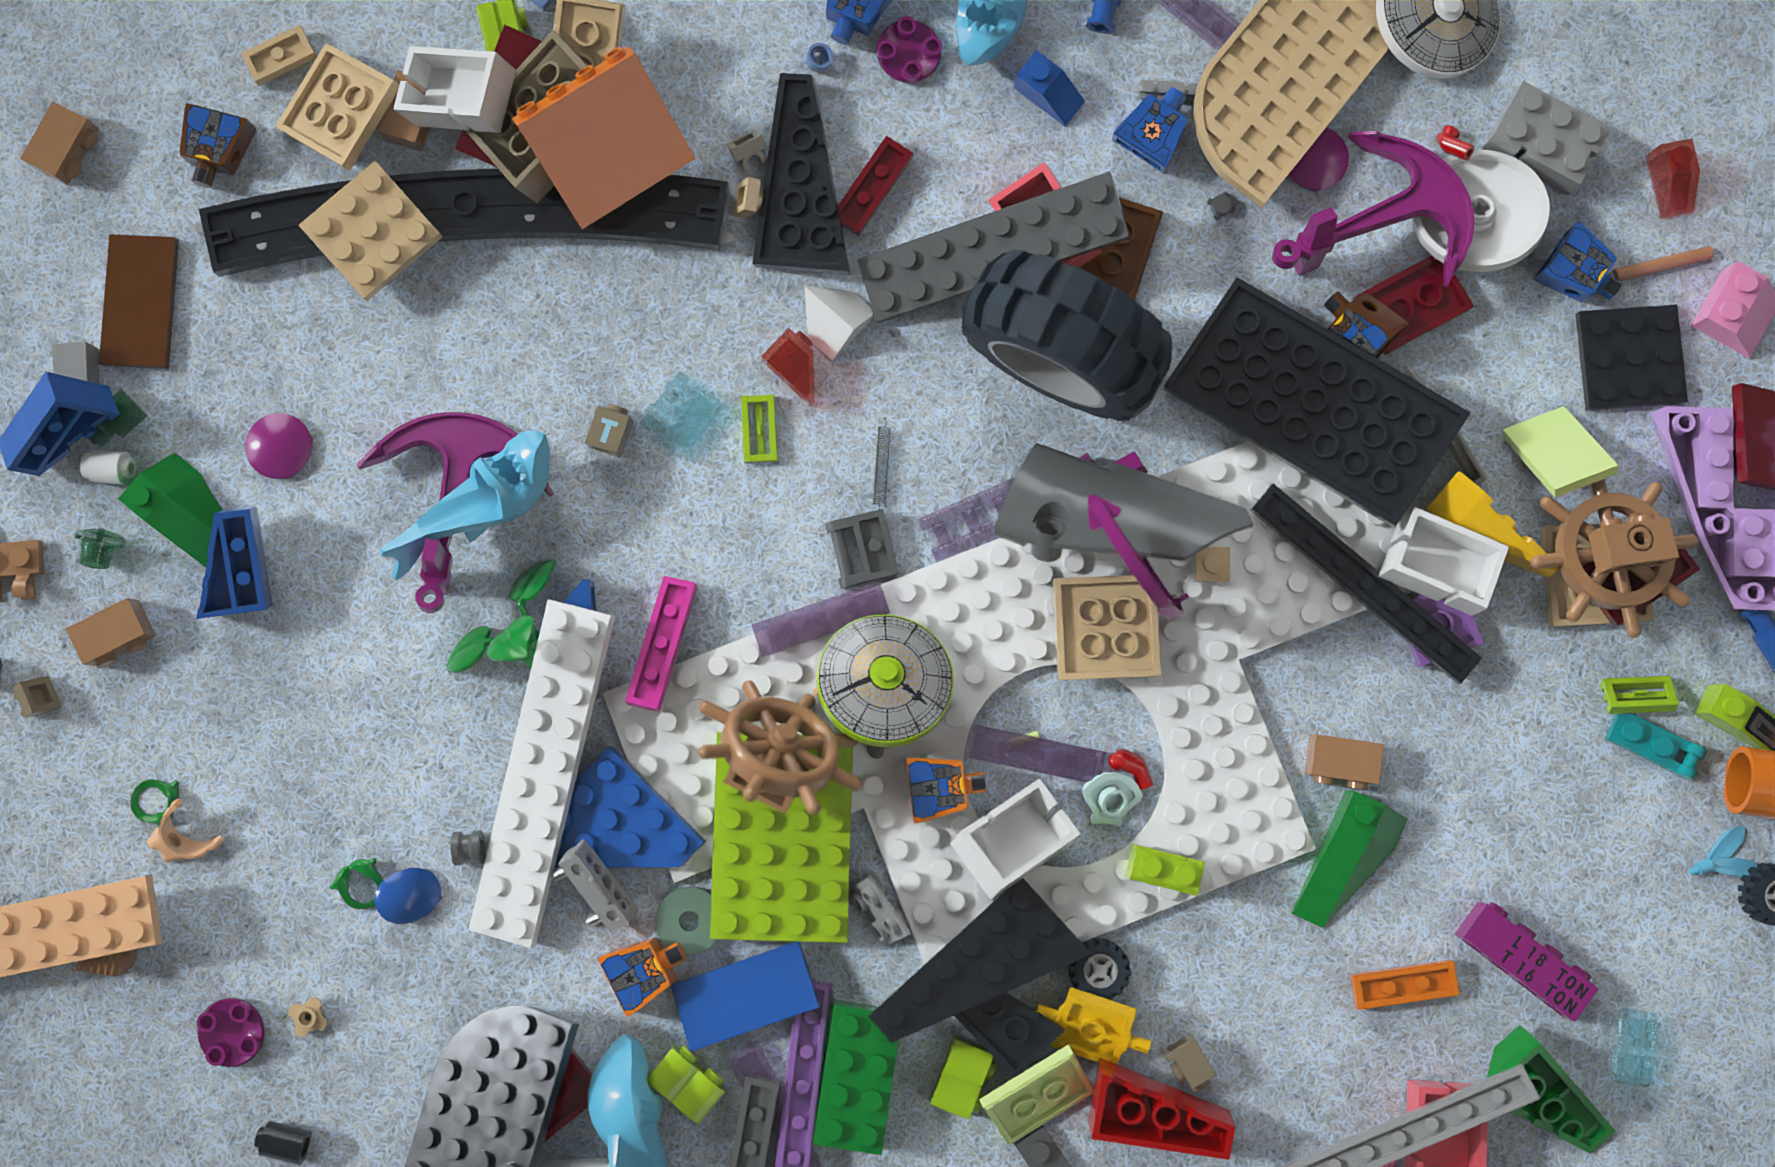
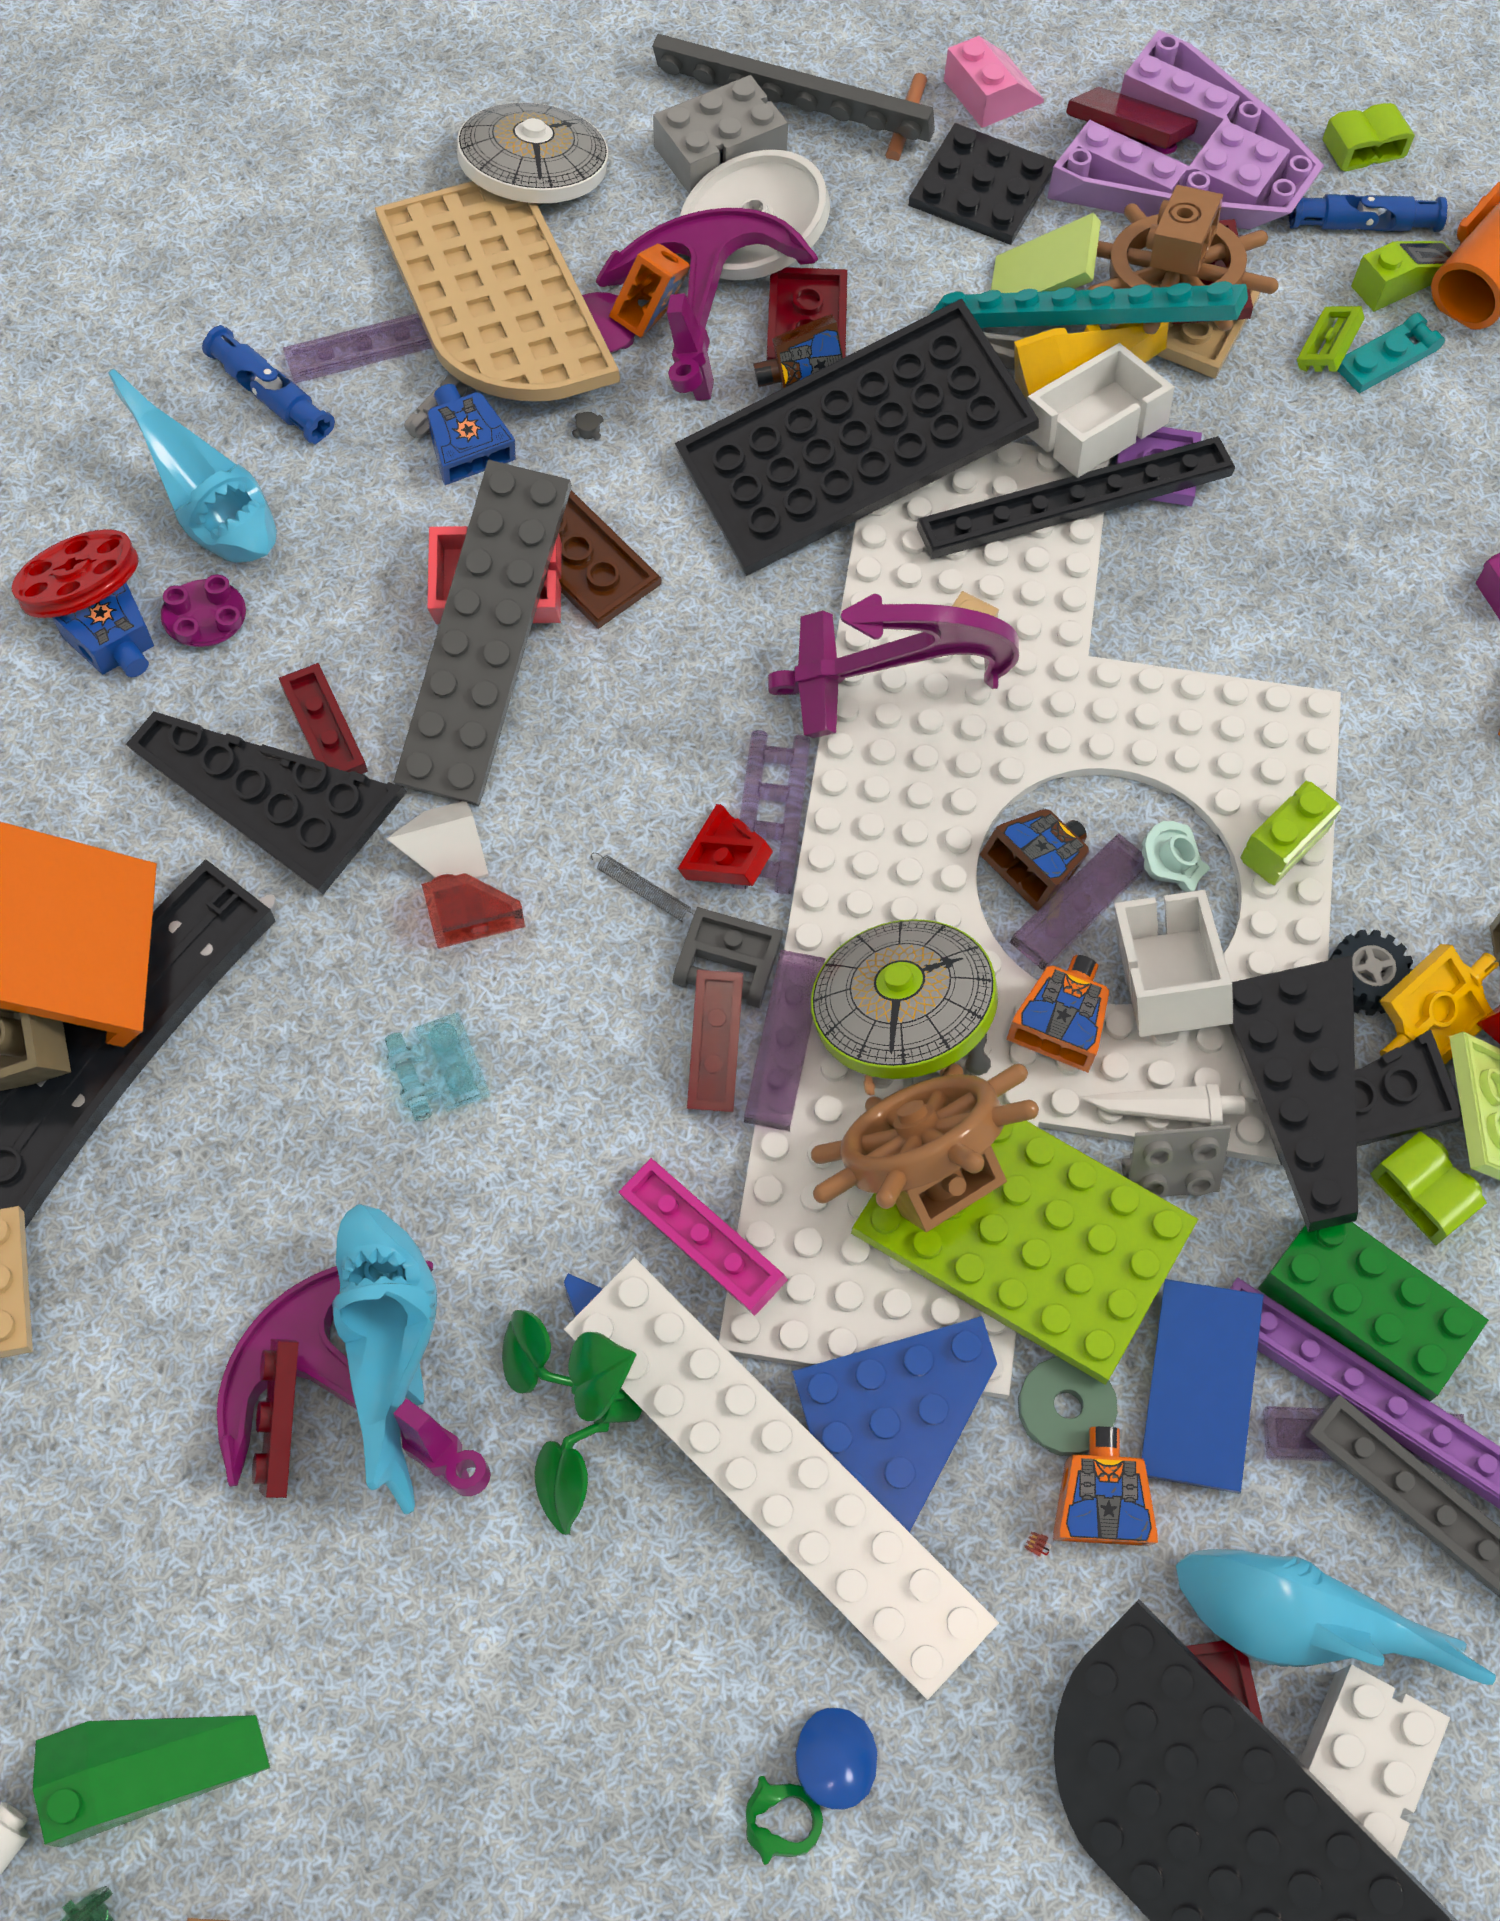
camera: 60 degrees left, 20 degrees down
blue wedge [196,506,273,619] -> none
magenta dish [245,413,313,479] -> none
dark grey wheel [451,830,485,866] -> none
light grey piece [551,839,638,932] -> none
dark tan brick [585,404,634,458] -> none
lime brick [647,1044,726,1125] -> none
dark tan tile [726,130,767,172] -> none
tan plate [733,177,763,218] -> none
lime tile [741,394,778,463] -> none
medium blue hinge [806,43,833,72] -> none
black wheel [962,250,1173,421] -> none
dark grey panel [995,443,1254,562] -> none
blue slope [1014,50,1085,127] -> none
tan plate [1053,575,1161,681] -> none
red arm [1109,749,1154,790] -> none
green wedge [1291,790,1408,928] -> none
medium nougat brick [1305,734,1384,790] -> none
red arm [1436,125,1474,161] -> none
torso [1533,222,1622,302] -> none
clear red slope [1645,138,1700,218] -> none
none -> dark red plate [252,1339,299,1498]
none -> orange torso [609,243,690,338]
none -> dark grey plate [652,34,935,142]
none -> red wing [677,804,773,886]
none -> dark red hinge [687,970,743,1112]
none -> teal plate [931,281,1248,328]
none -> torso [979,809,1089,912]
none -> clear red piece [1024,1531,1052,1557]
none -> white bar [1079,1084,1245,1125]

